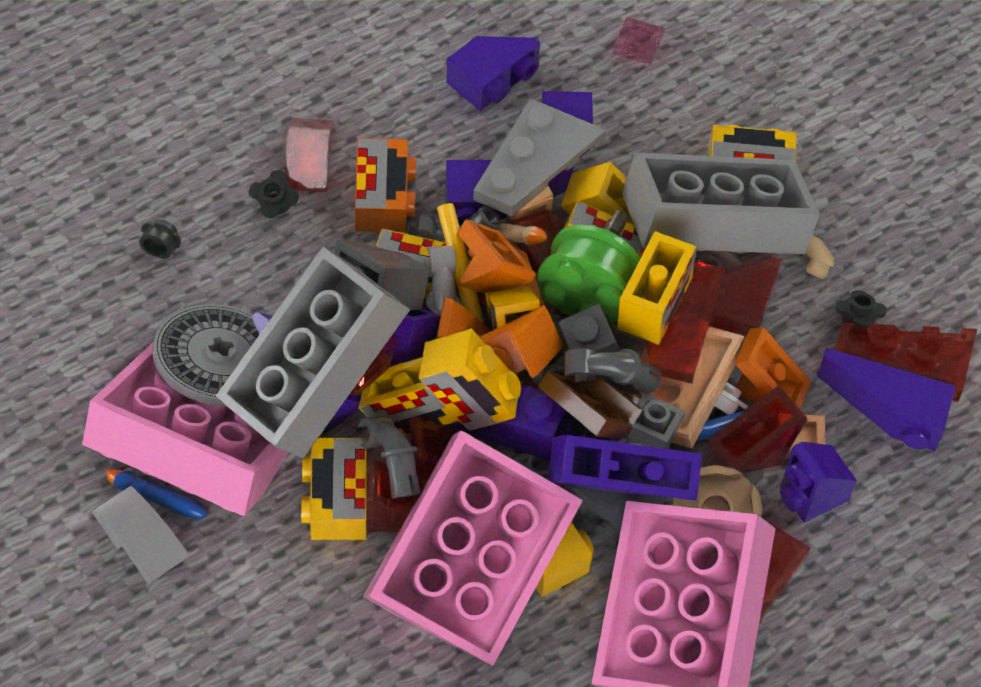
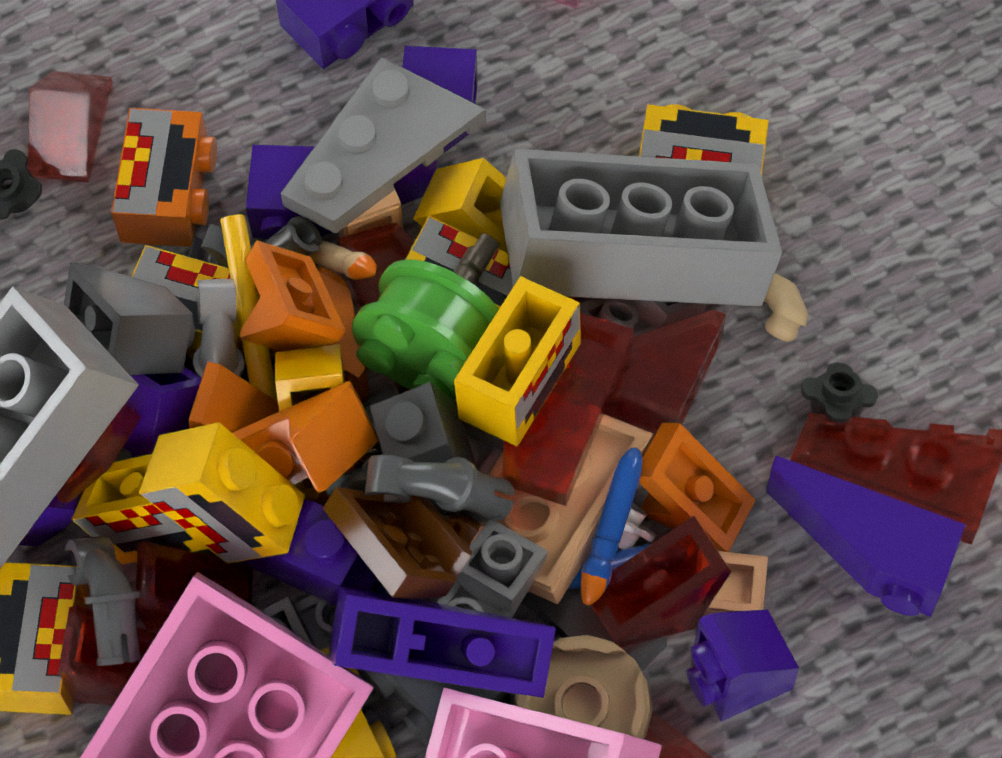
camera: 10 degrees right, 5 degrees up
none -> blue piece [580,447,642,606]

